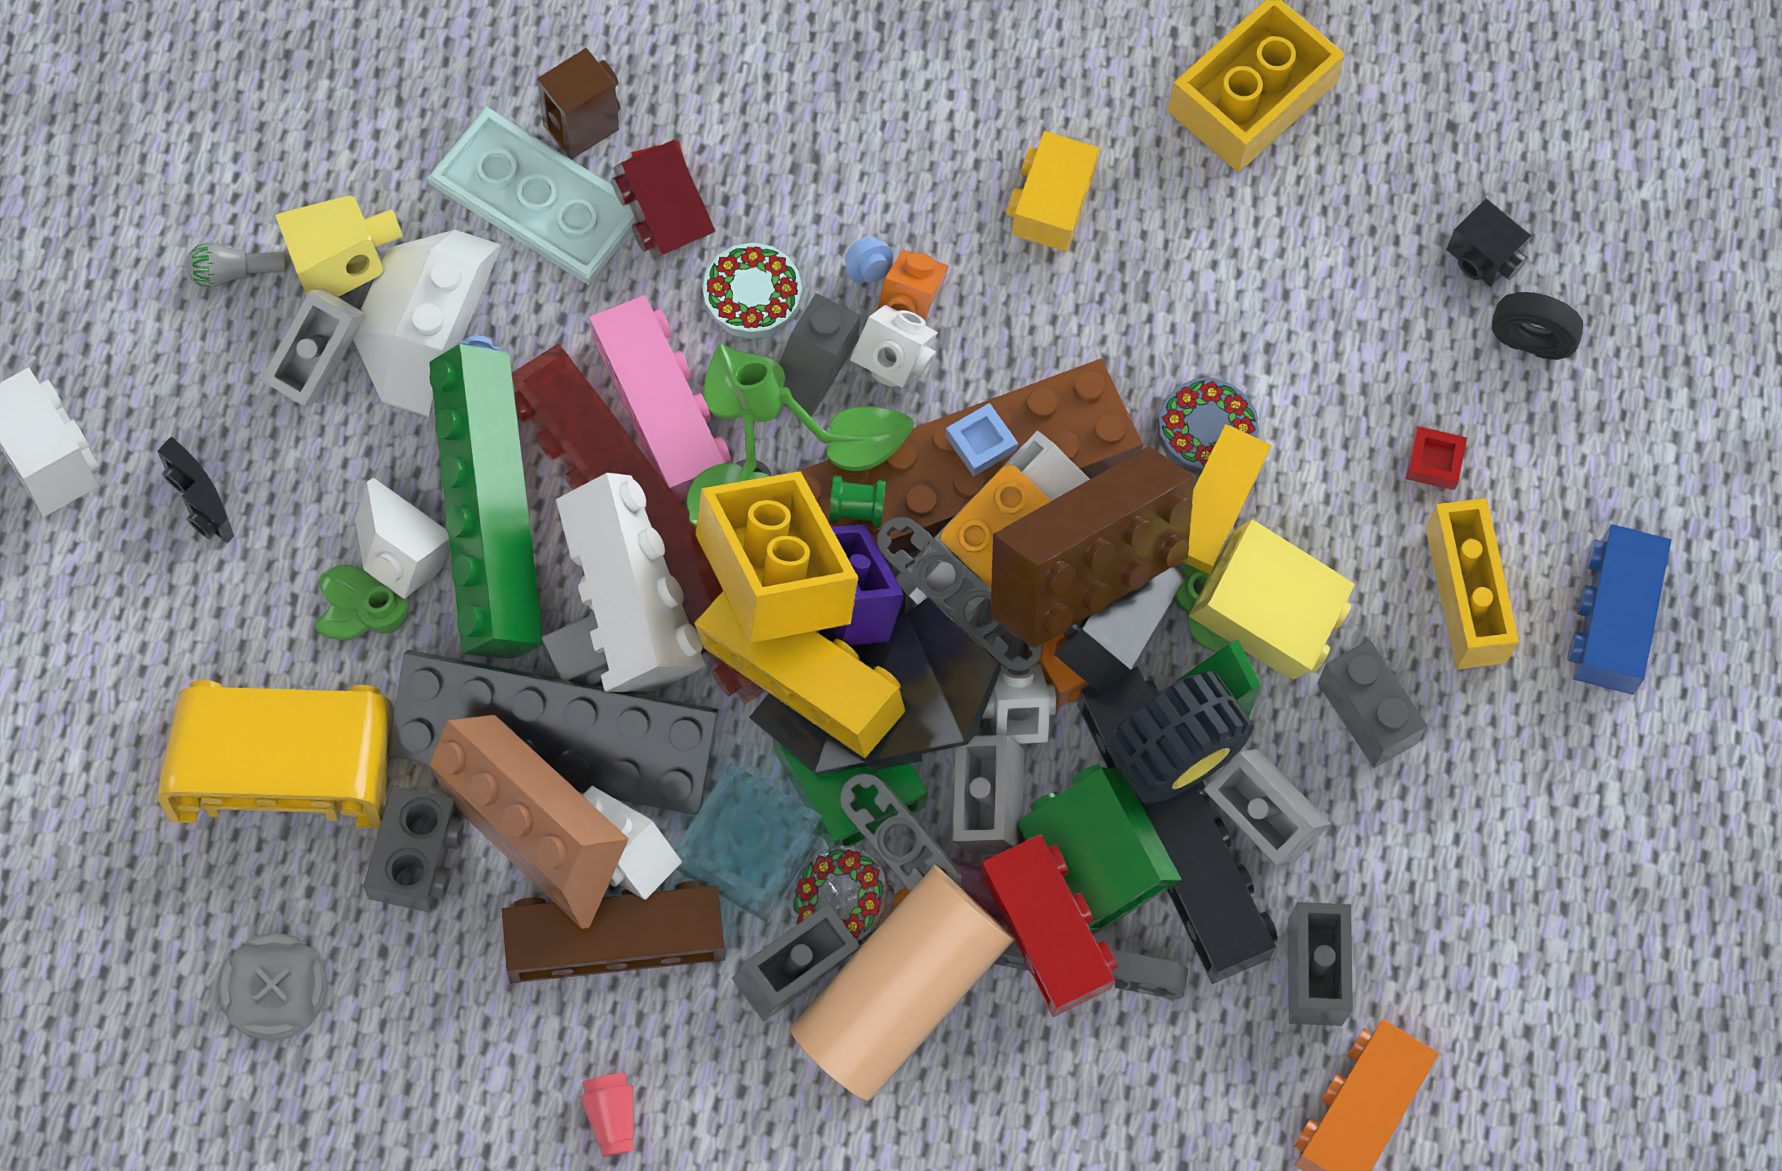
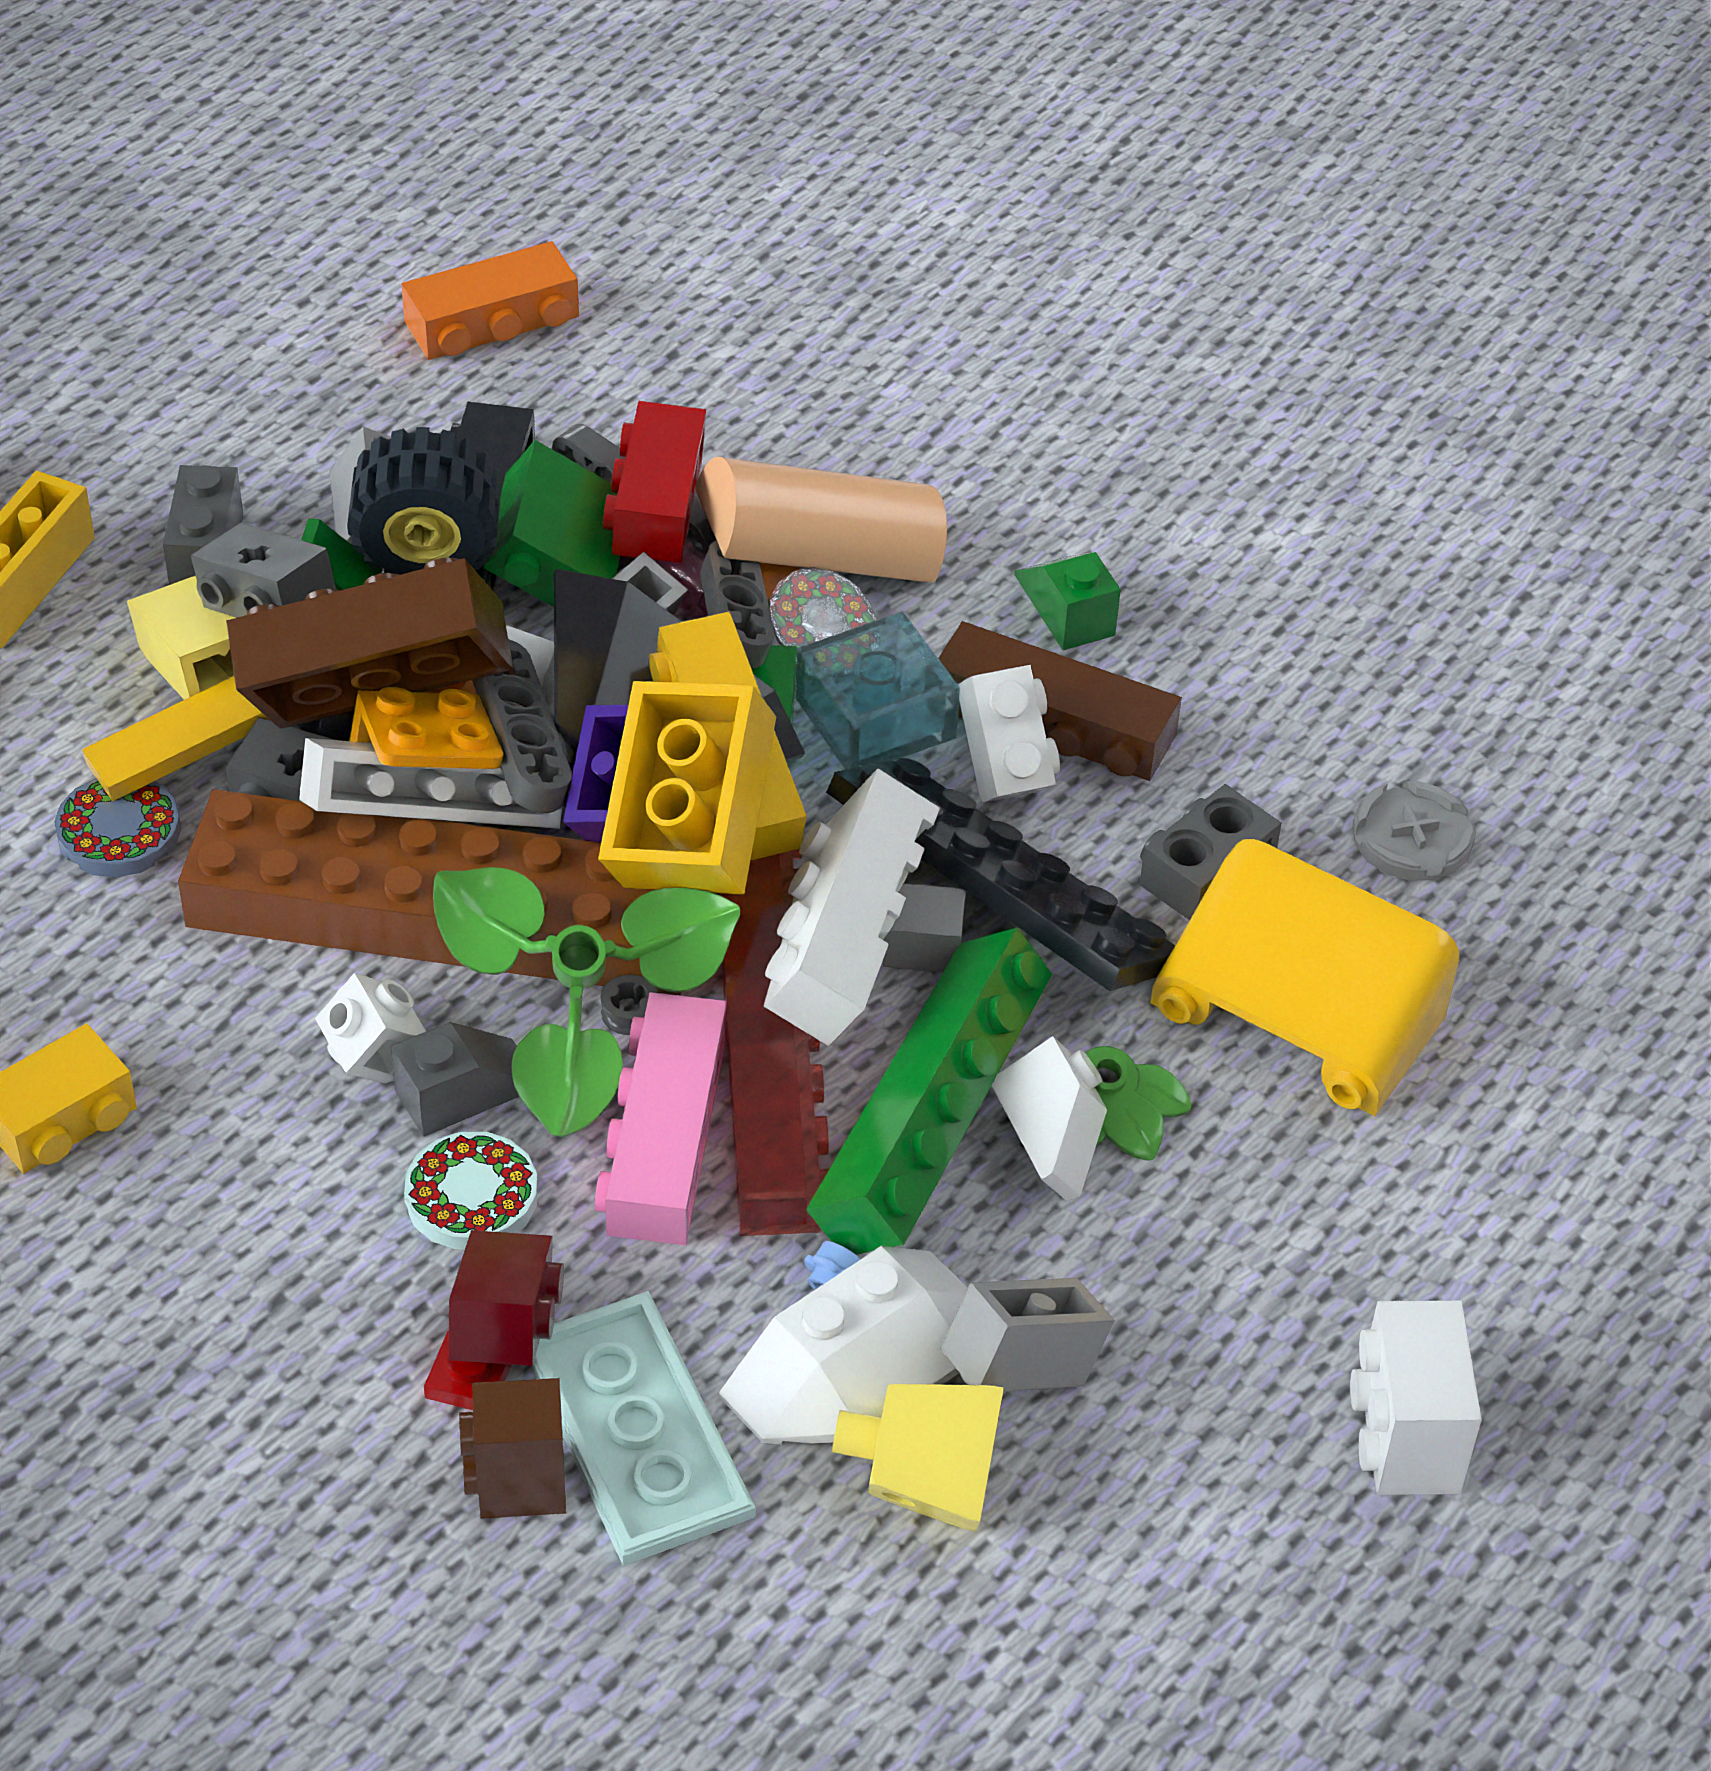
camera: 145 degrees left, 20 degrees down
black slope [157,437,234,544] -> none
light grey piece [186,243,286,288] -> none
nougat slope [429,715,629,929] -> none
coral cone [579,1073,635,1157] -> none
dark grey slope [732,903,861,1022] -> none
green bush [829,476,886,527] -> none
light blue plate [845,237,893,284] -> none
orange bracket [877,249,949,322] -> none
light blue plate [945,403,1018,477] -> none
dark grey brick [1288,902,1353,1026] -> none
none -> dark grey brick [191,523,336,618]
none -> green slope [1014,552,1121,650]

